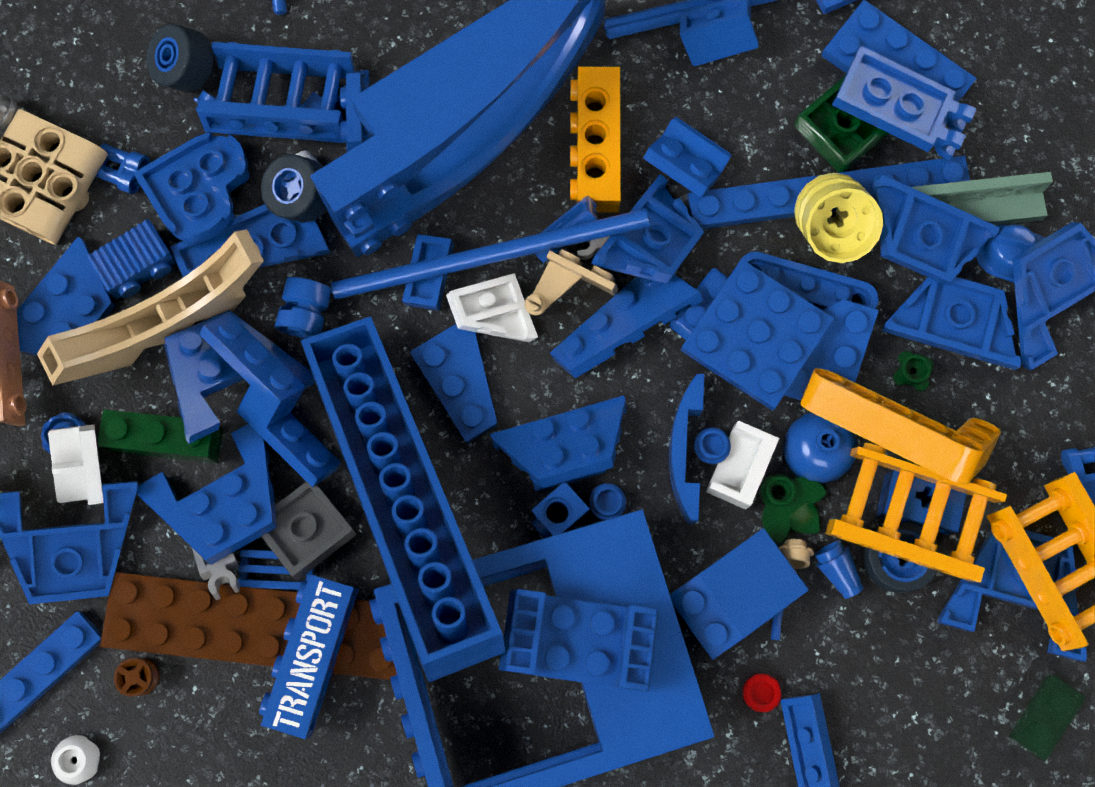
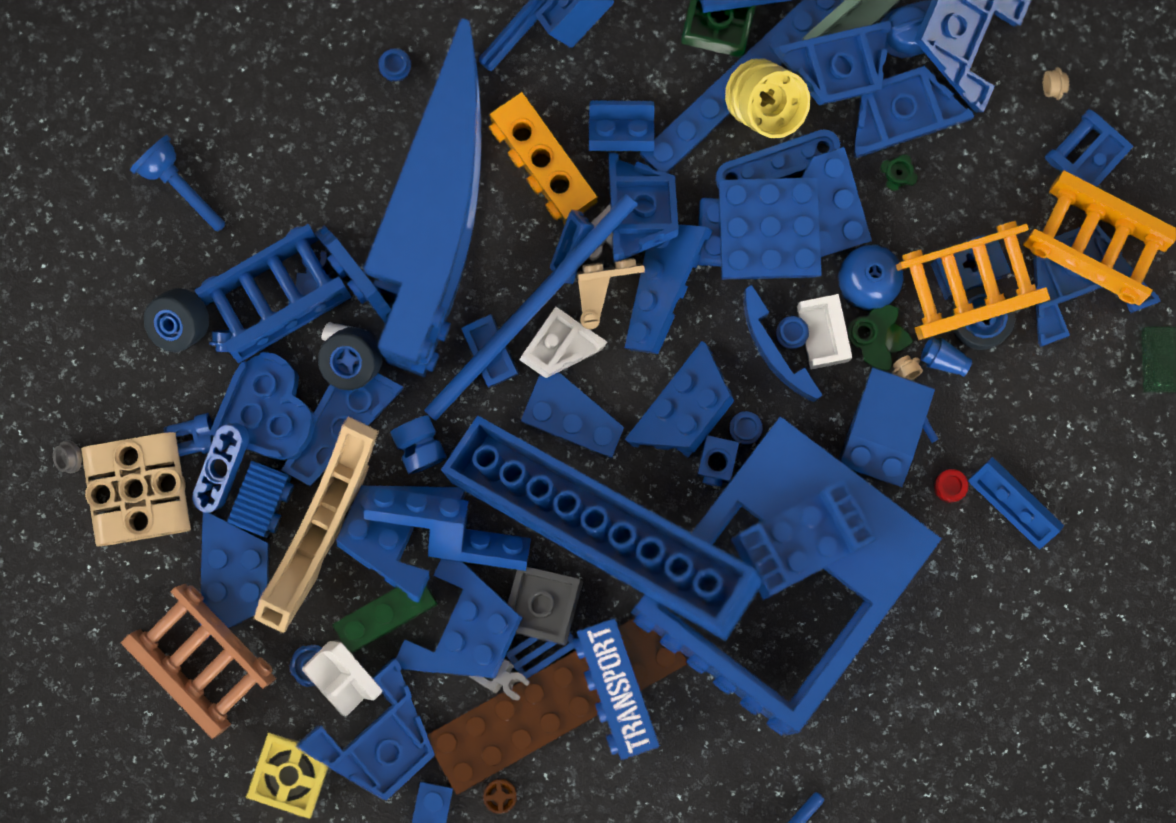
camera: 40 degrees left, 5 degrees up
light orange beam [800,368,1001,484] -> none
none -> blue beam [193,423,249,513]

